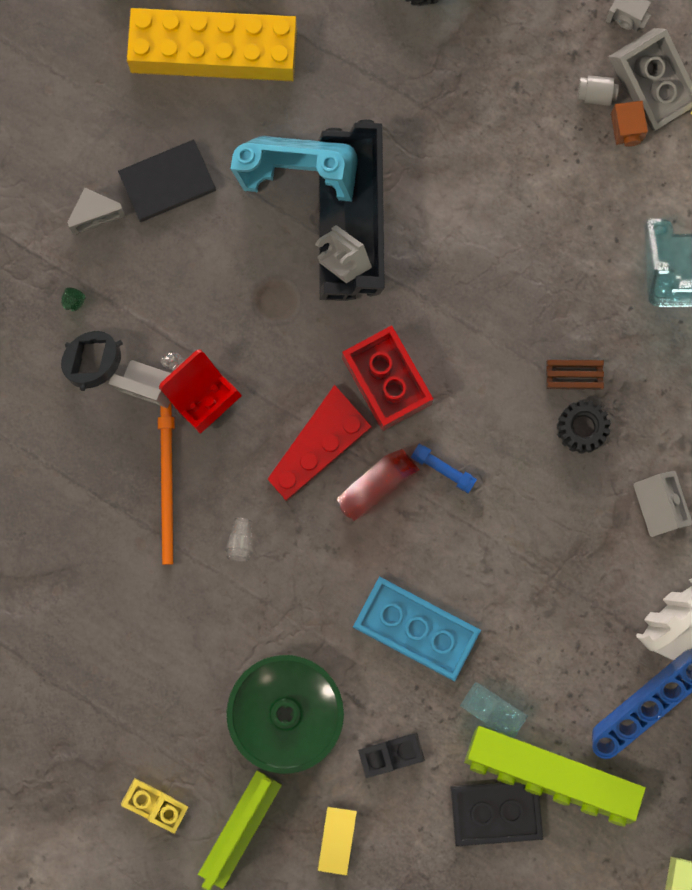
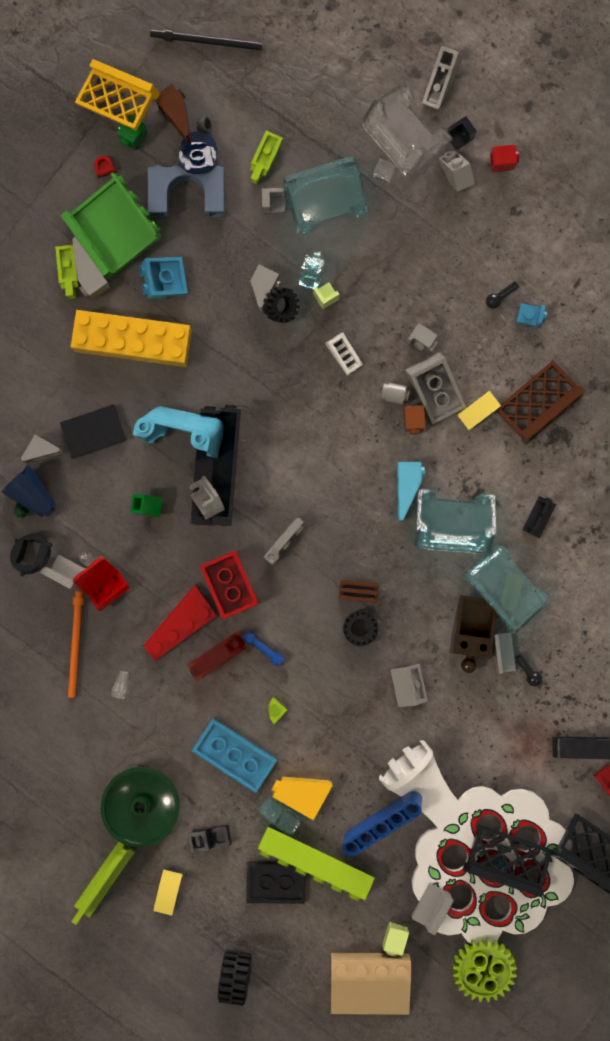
camera: 10 degrees right, 5 degrees up
light yellow slope [121,778,188,834] -> none
none -> dark blue cone [1,465,55,517]
none -> green brick [130,494,163,517]
none -> light grey hinge [263,517,304,564]
none -> lime tile [268,697,288,725]
none -> yellow slope [271,776,333,820]
none -> white slope [325,333,363,375]
none -> medium azure slope [397,462,425,521]

